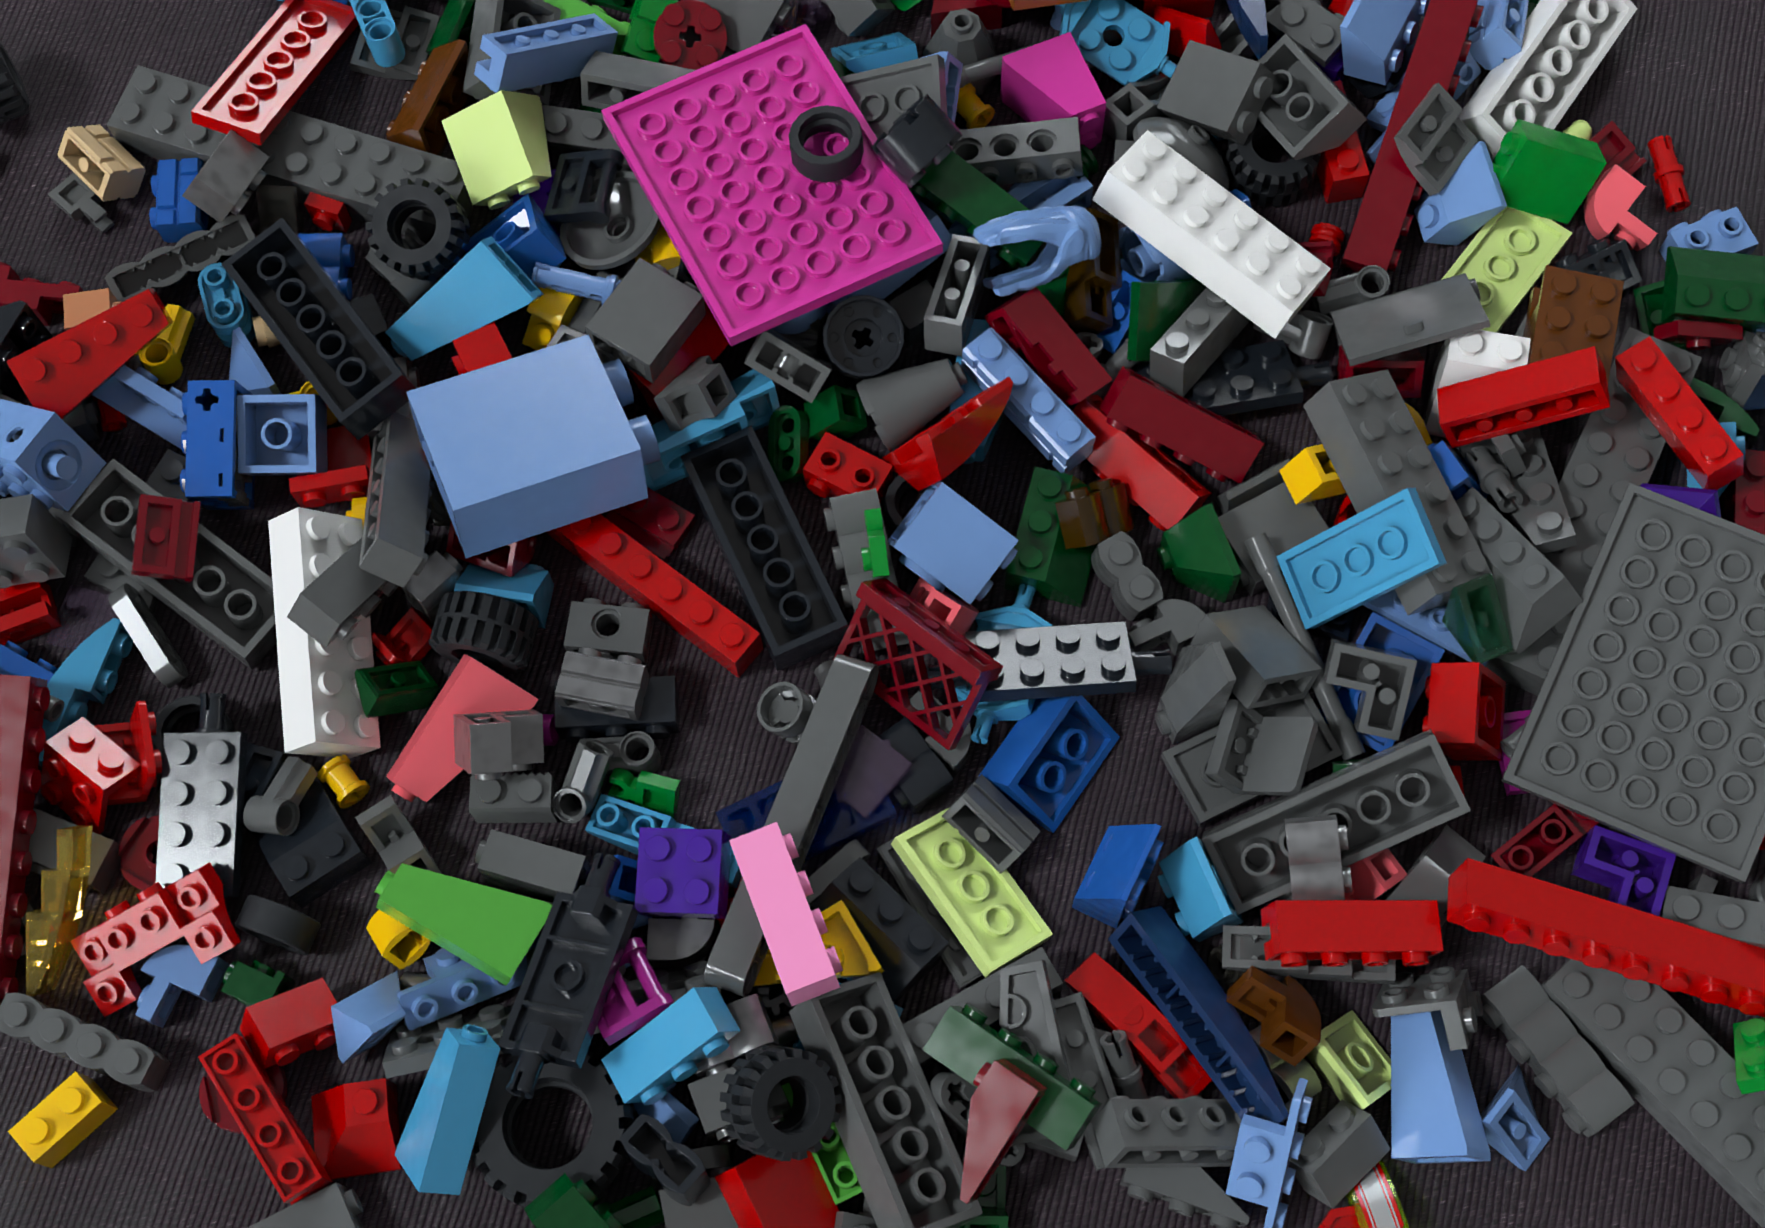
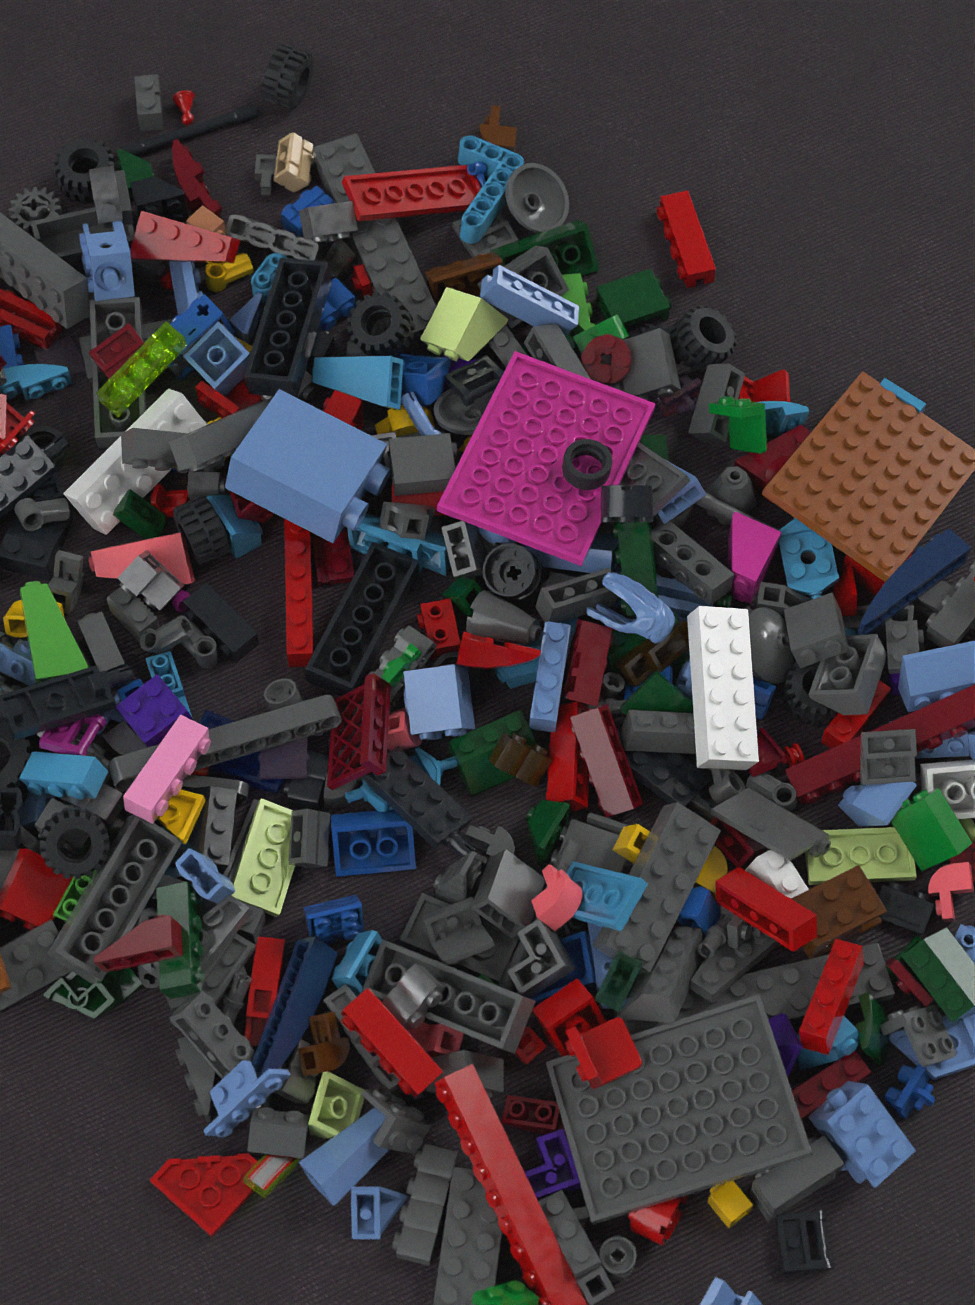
camera: 45 degrees right, 5 degrees down
dark grey beam [108,583,188,688] -> none
yellow bush [317,755,370,808] -> none
flat silver brick [555,647,649,721] -> none
dark grey brick [564,598,654,667] -> none
green plate [608,768,680,818] -> none
dark green plate [768,405,809,484] -> none
dark azure slope [831,32,918,73] -> none
yellow bush [956,83,995,129] -> none
dark grey brick [1091,531,1163,622] -> none
none -> clear neon green brick [96,321,187,417]
none -> medium blue brick [175,849,235,904]
none -> coral brick [531,864,582,932]
none -> red bracket [565,1017,643,1090]

